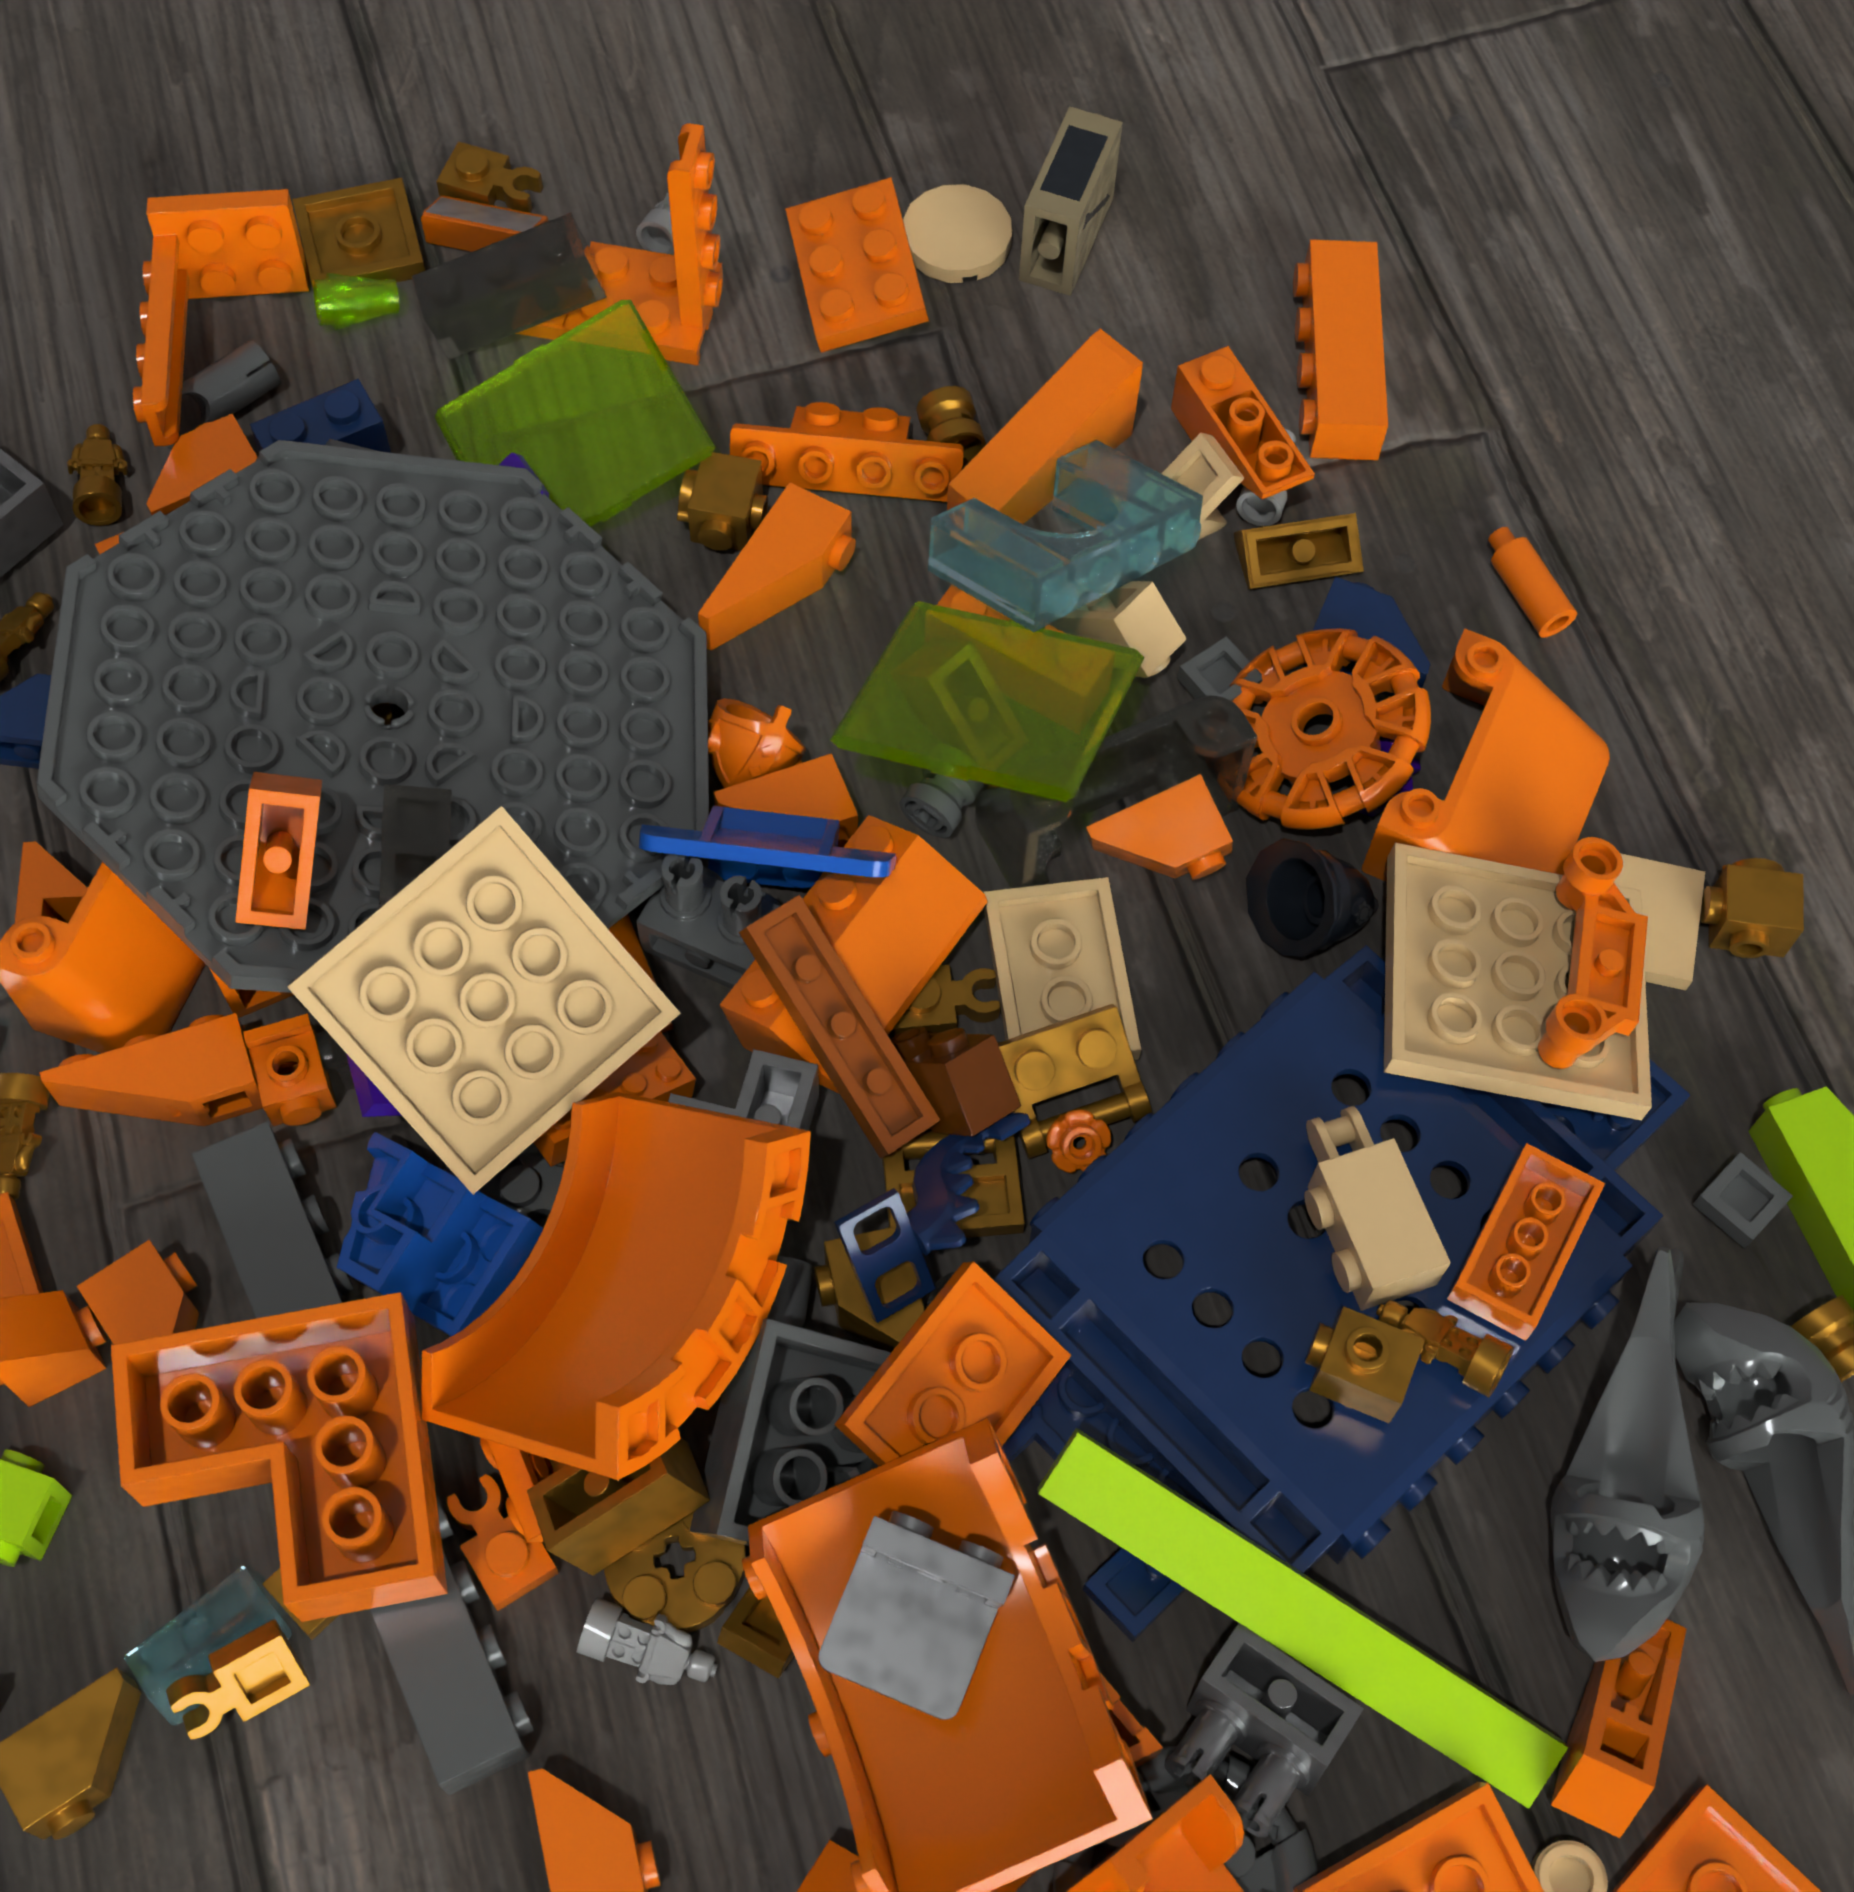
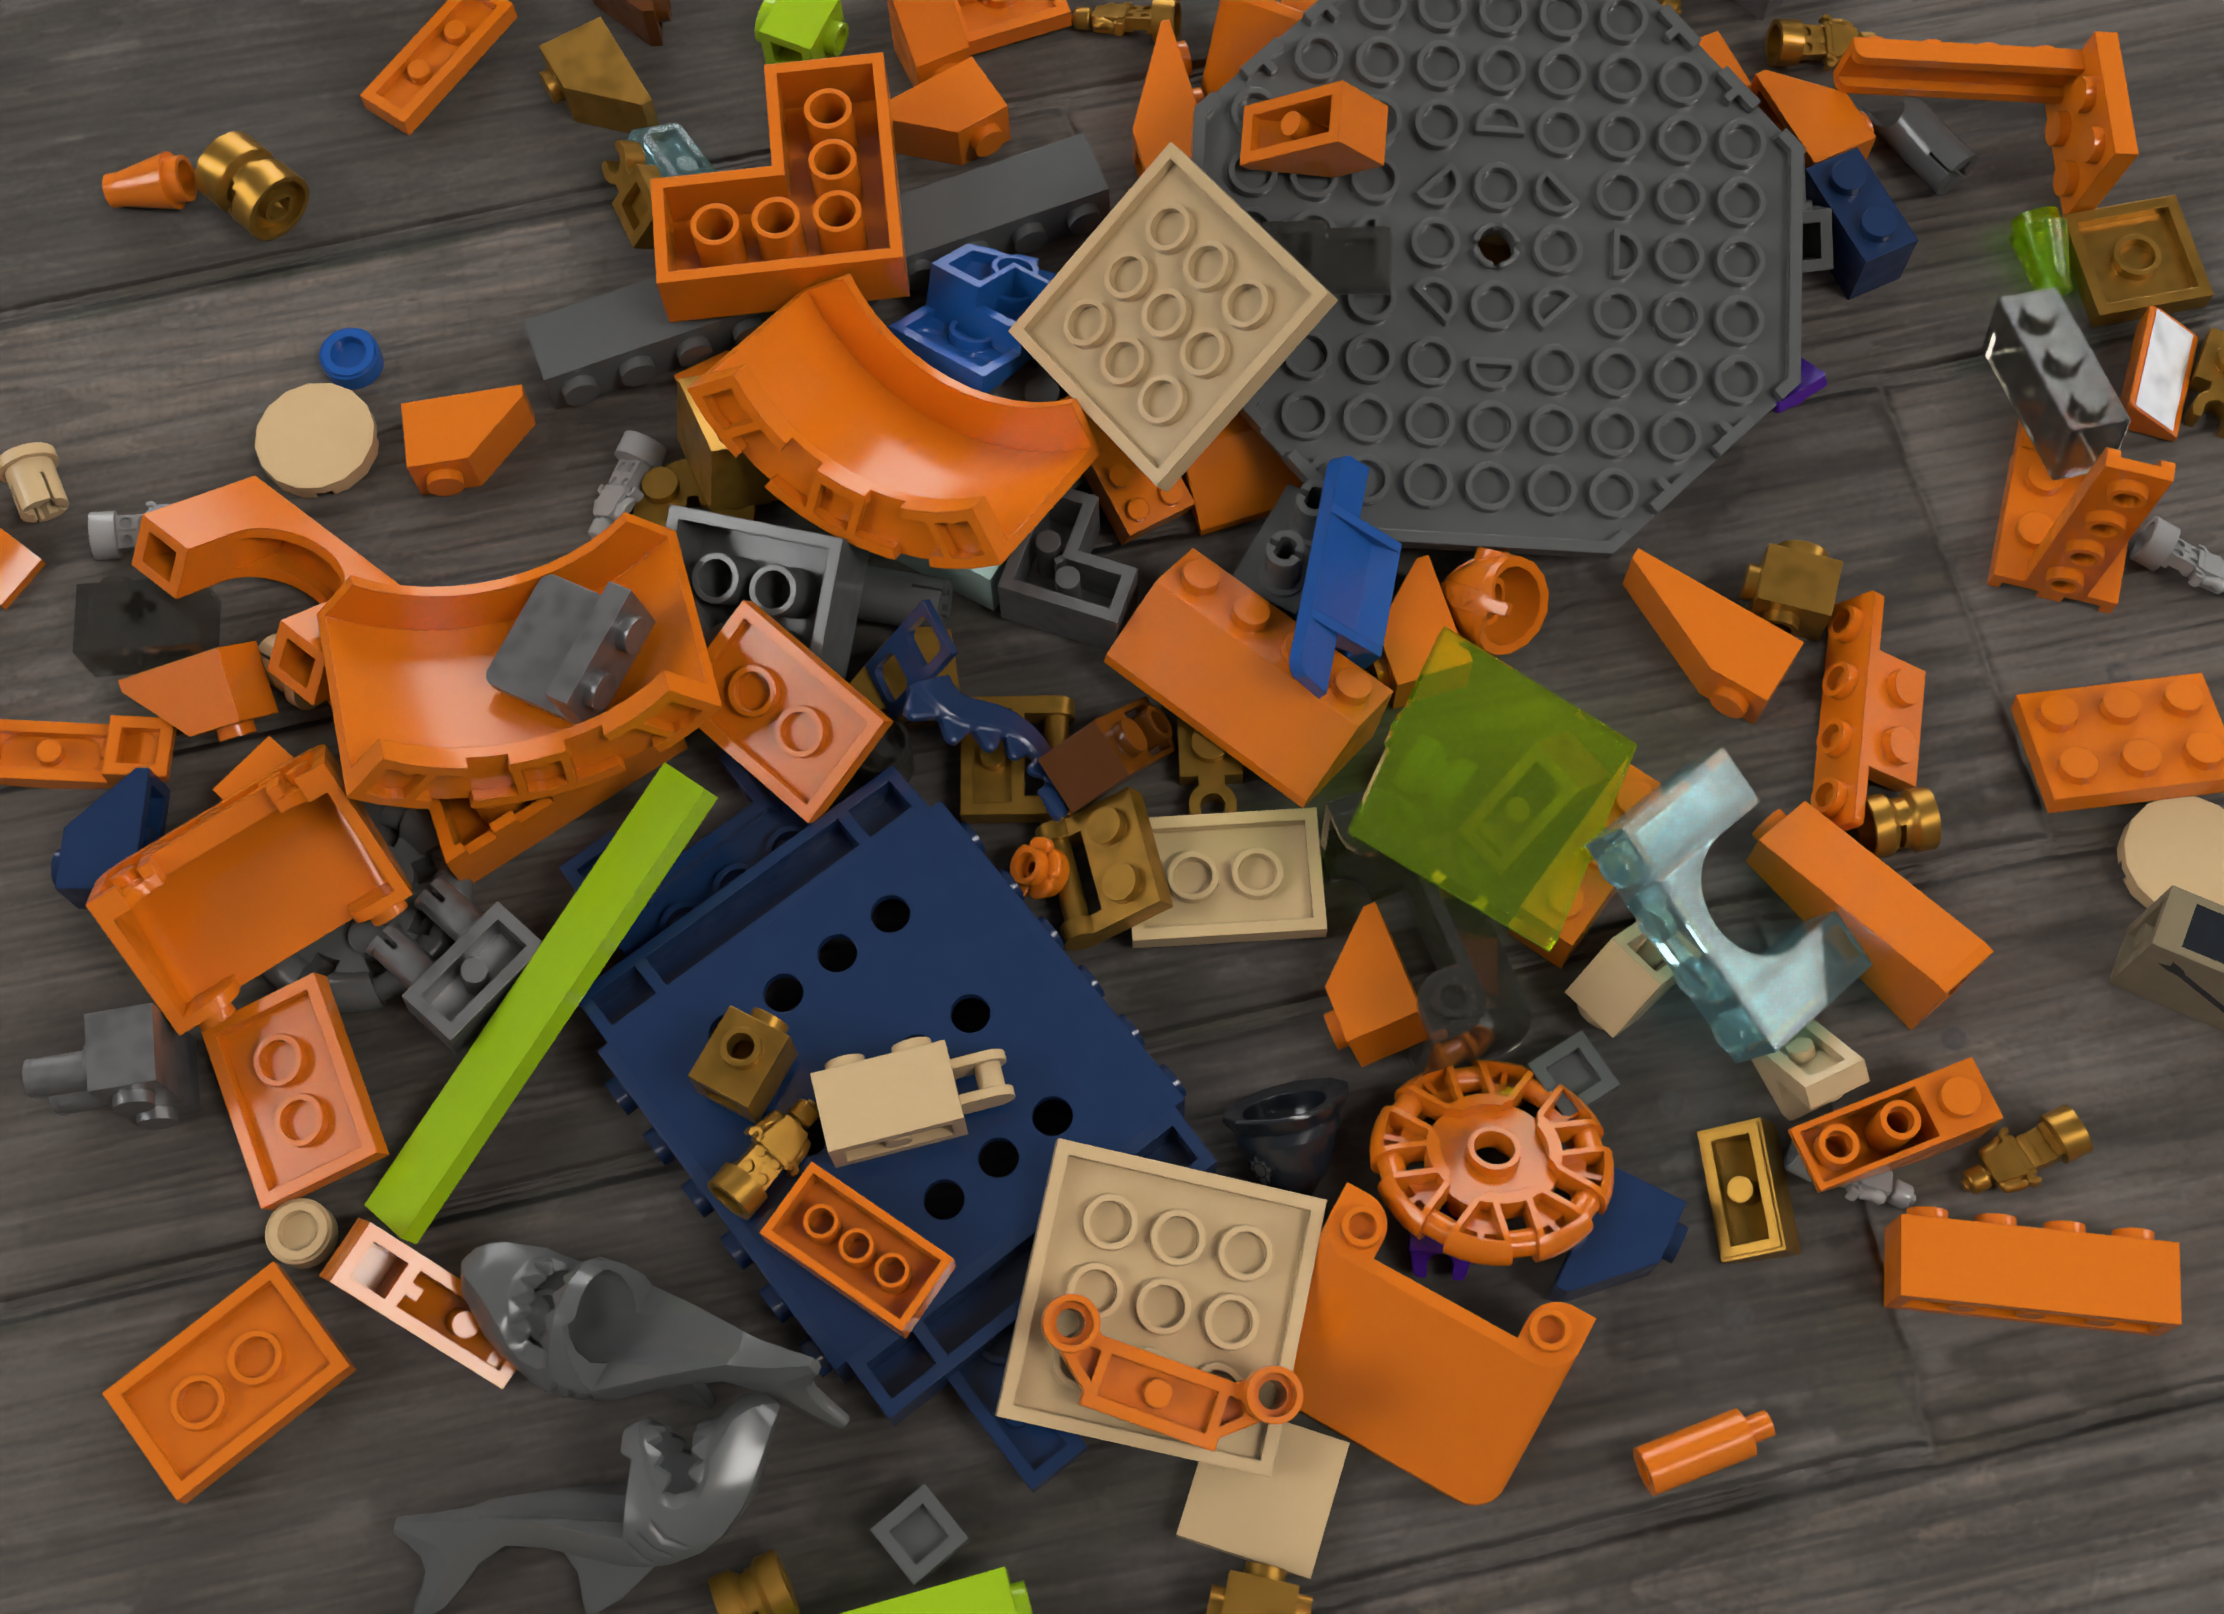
camera: 100 degrees right, 5 degrees up
clear neon green piece [434,300,715,527] -> none
dark orange plate [739,894,940,1158] -> none
none -> pearl gold piece [1960,1104,2093,1195]

